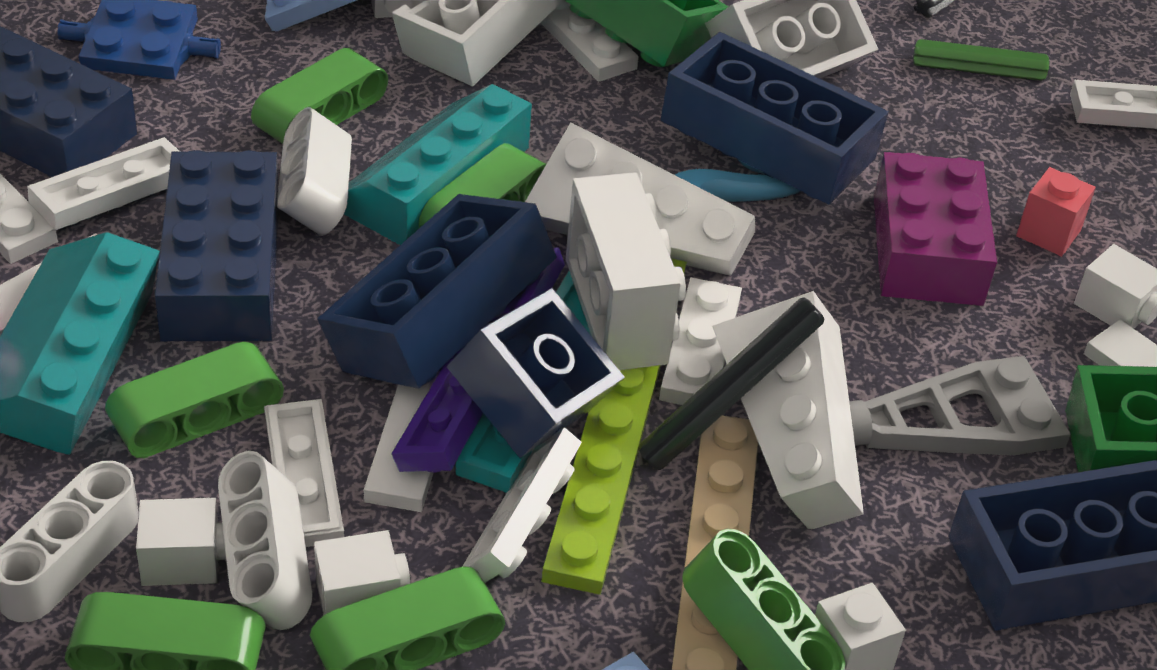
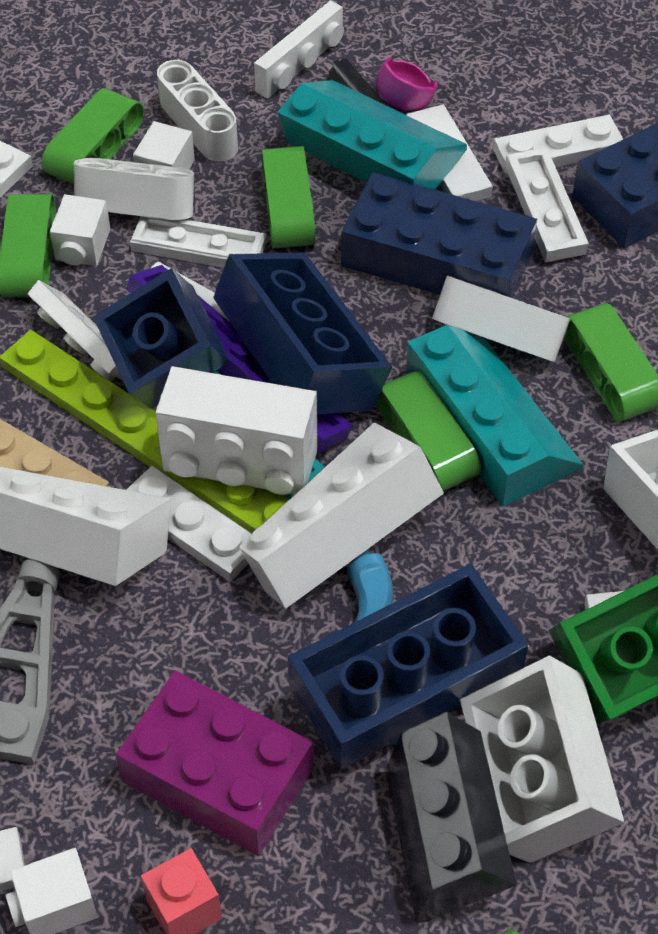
camera: 120 degrees right, 10 degrees up
black axle [638,297,825,470] -> none
none -> black slope [386,712,517,923]

